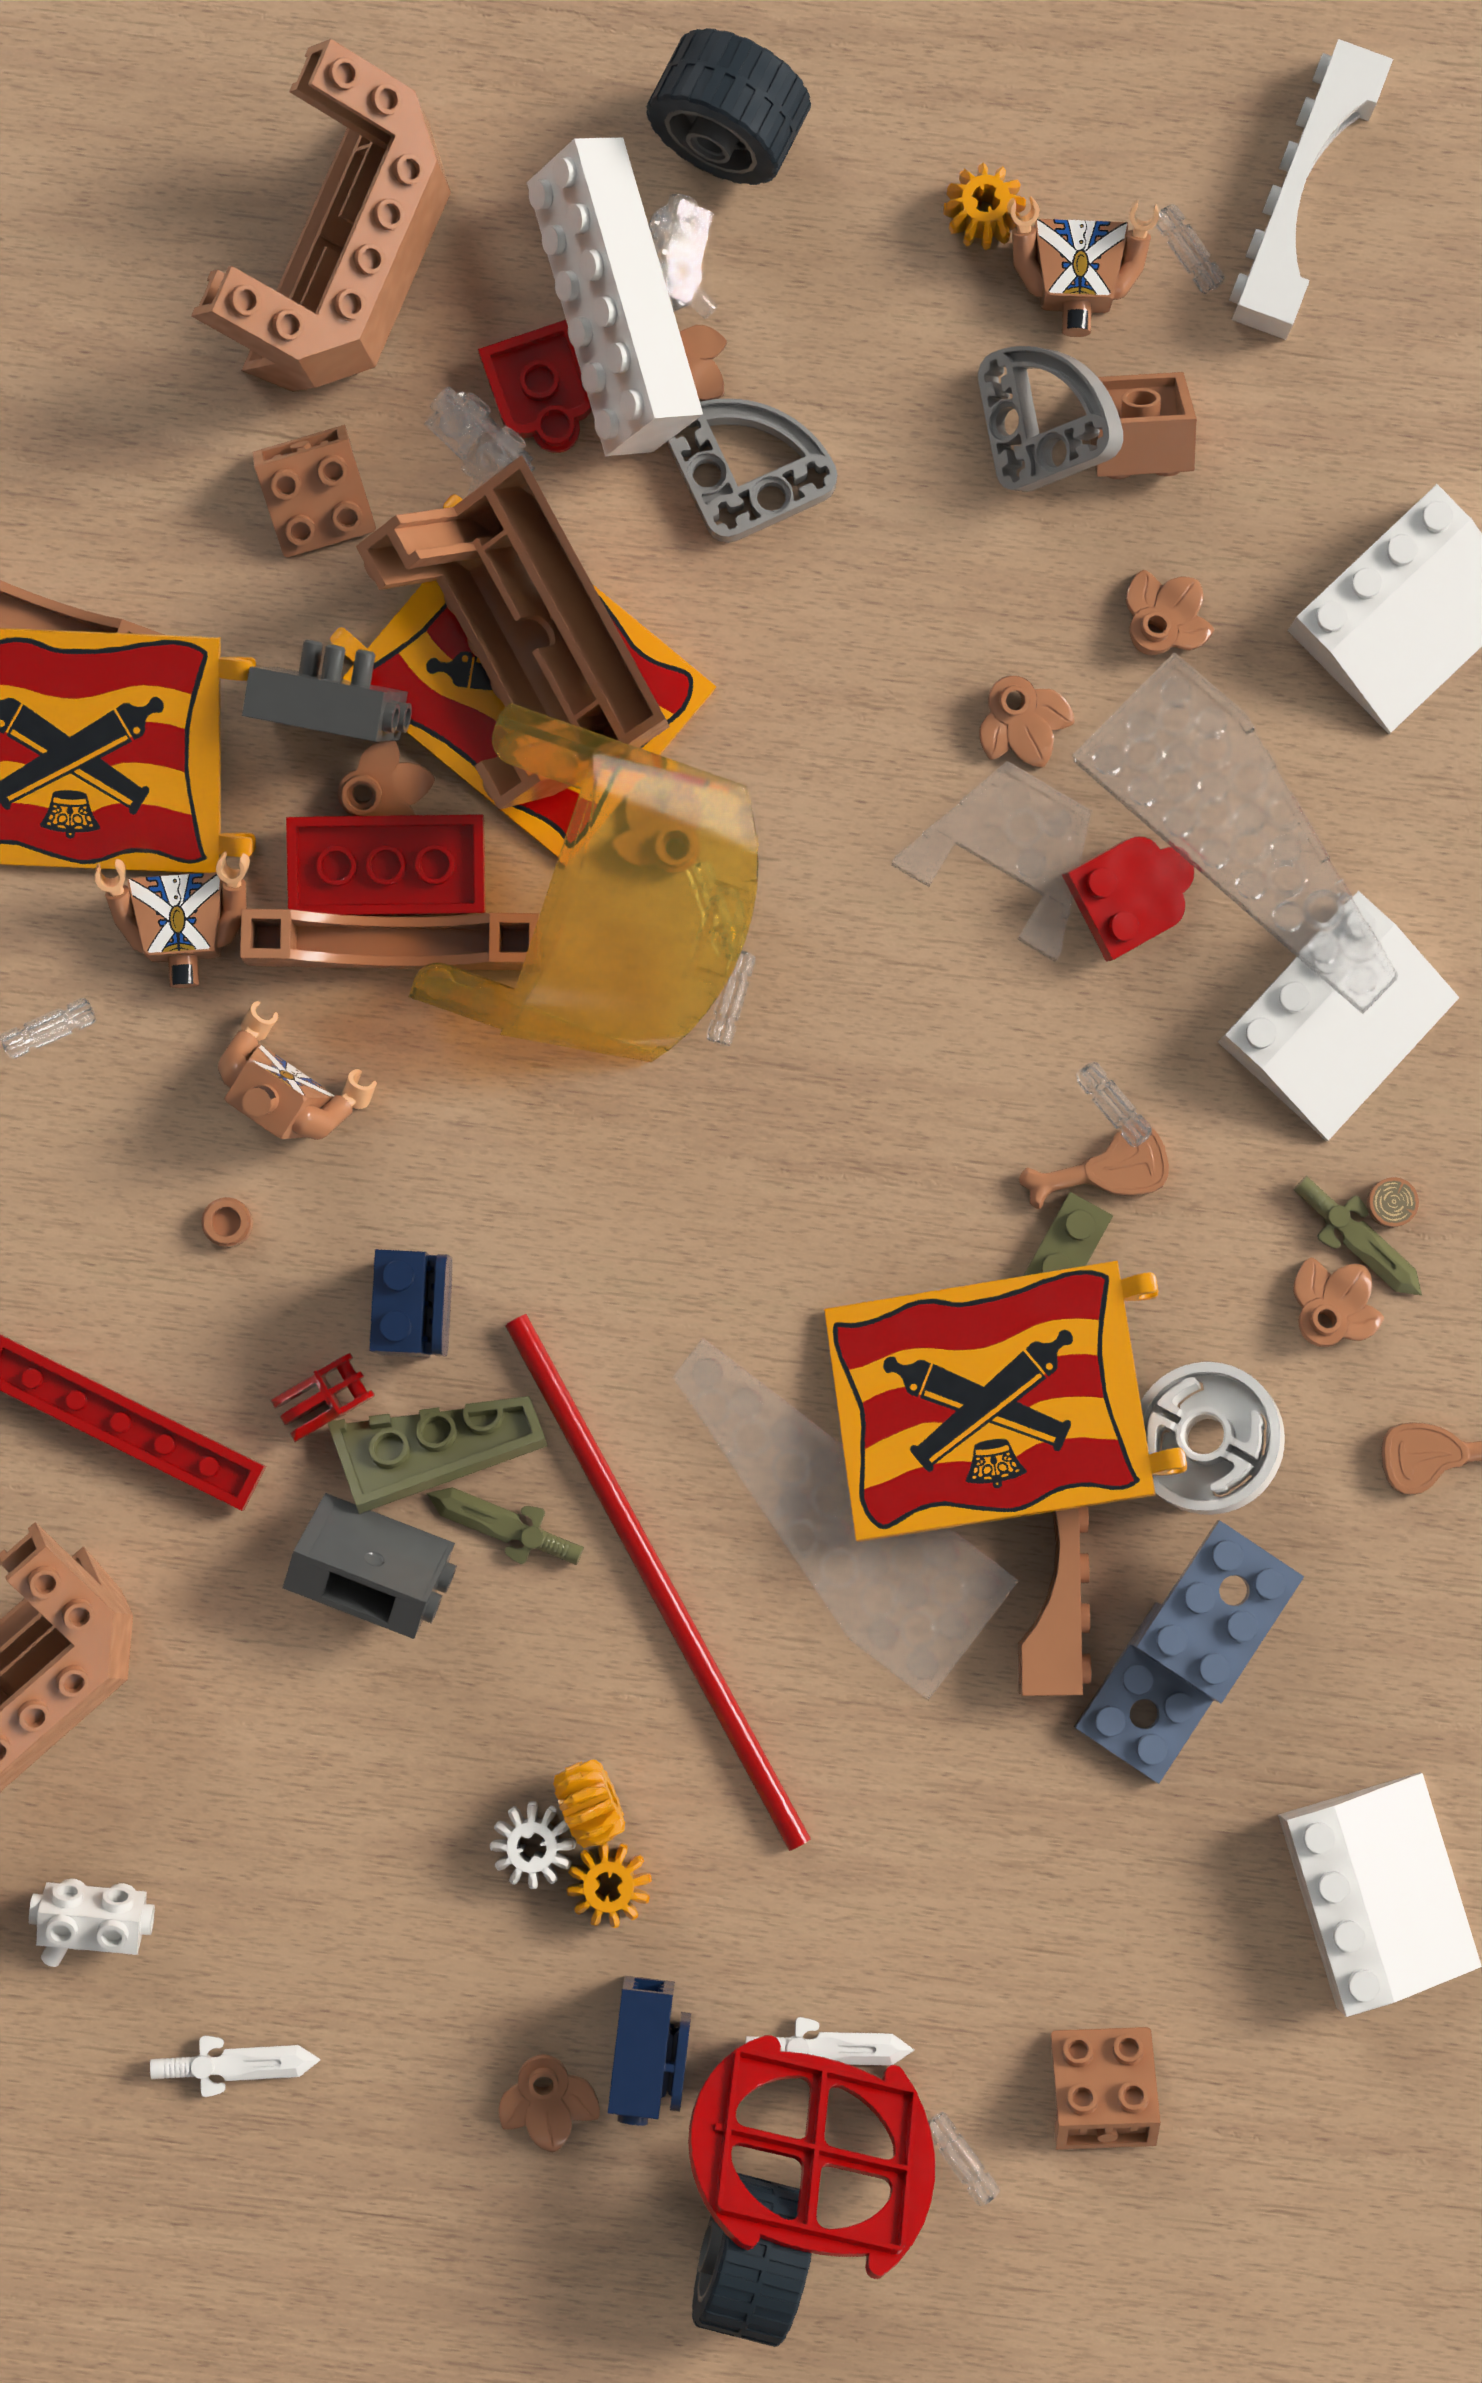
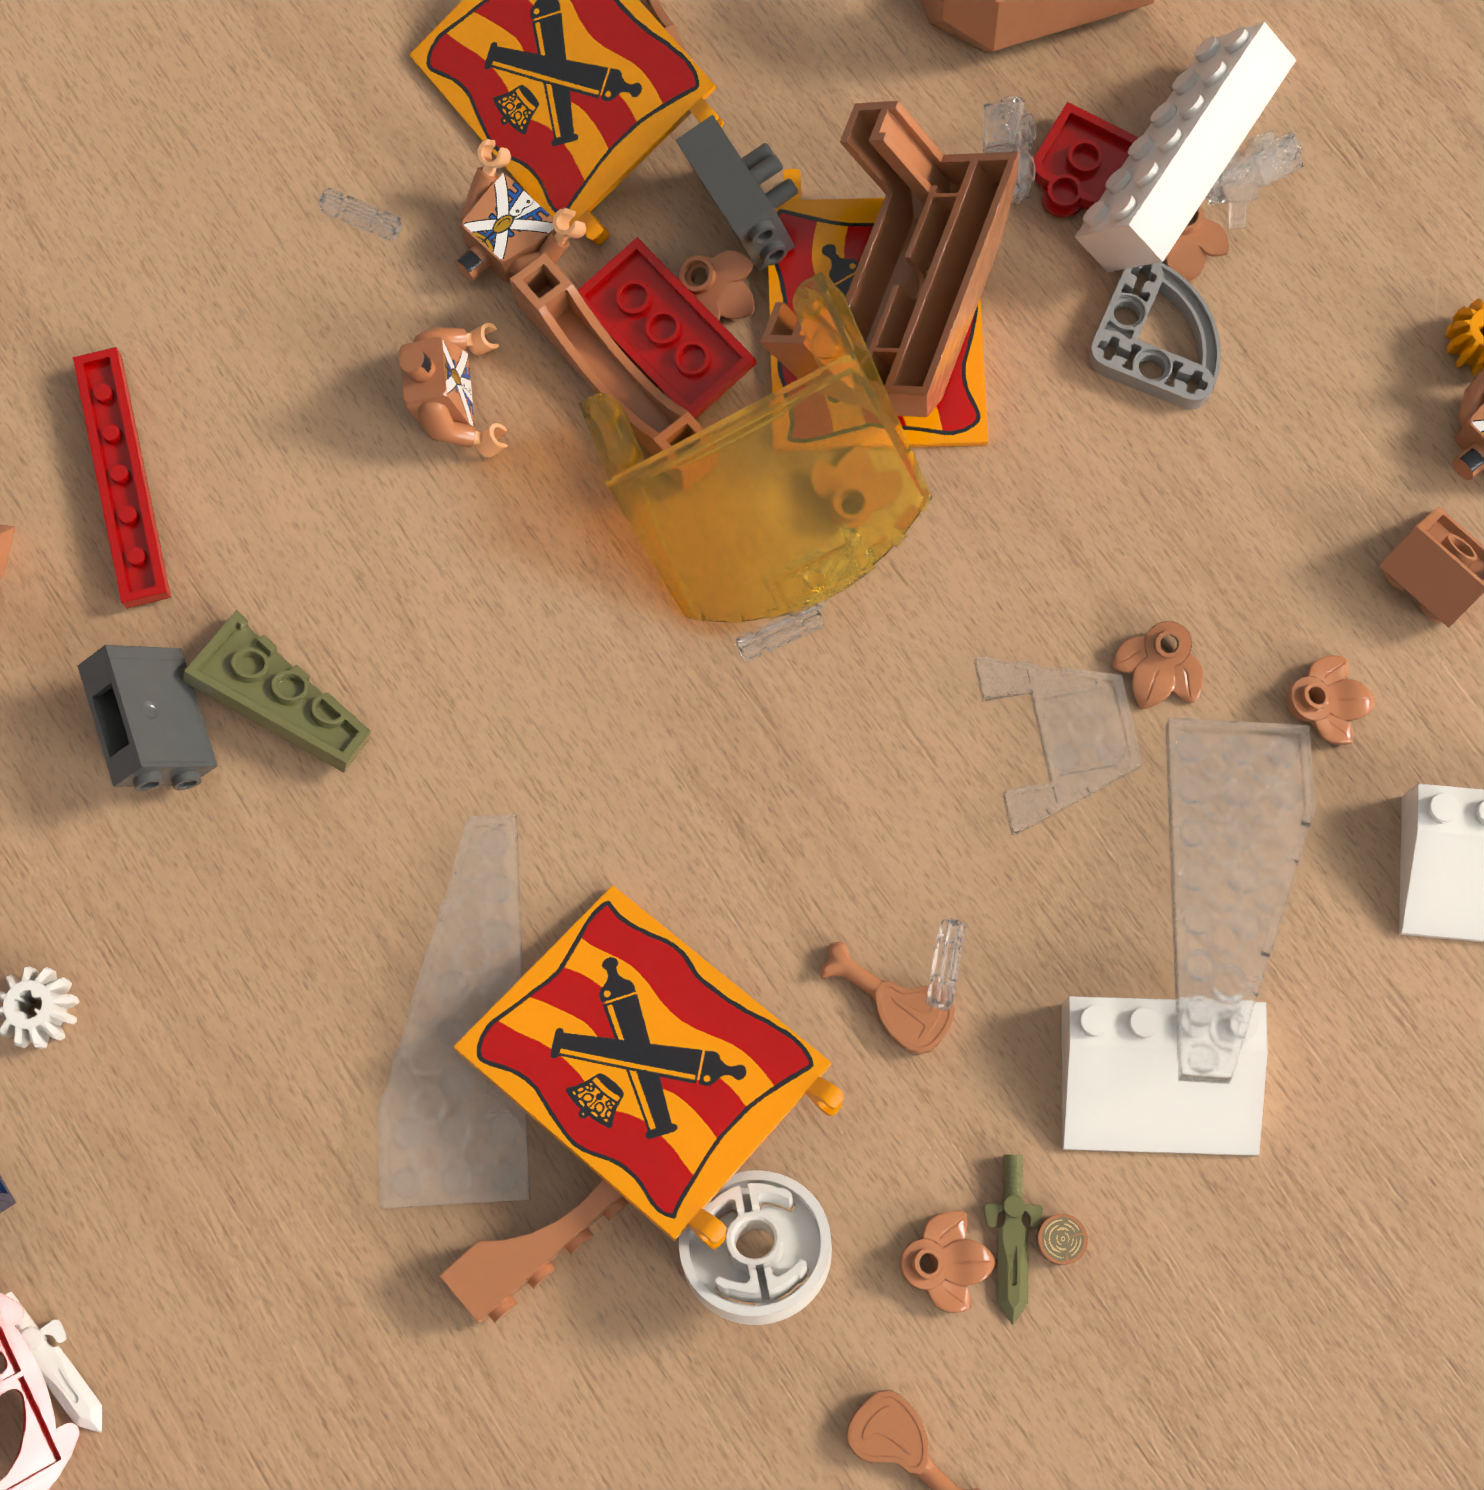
camera: 50 degrees right, 10 degrees down
nougat tile [201,1197,253,1248] -> none
nougat bracket [252,425,376,557] -> none
red arm [270,1353,375,1442] -> none
dark blue brick [369,1249,452,1358] -> none
olive sword [426,1487,584,1565] -> none
red piece [505,1314,811,1851] -> none
light orange gear [553,1759,625,1848] -> none
light orange gear [567,1842,652,1928] -> none
black wheel [646,28,811,185] -> none
light grey beam [978,346,1123,492] -> none
olive plate [1023,1192,1113,1276] -> none
red plate [1062,836,1194,962] -> none
sand blue bracket [1074,1520,1304,1784] -> none

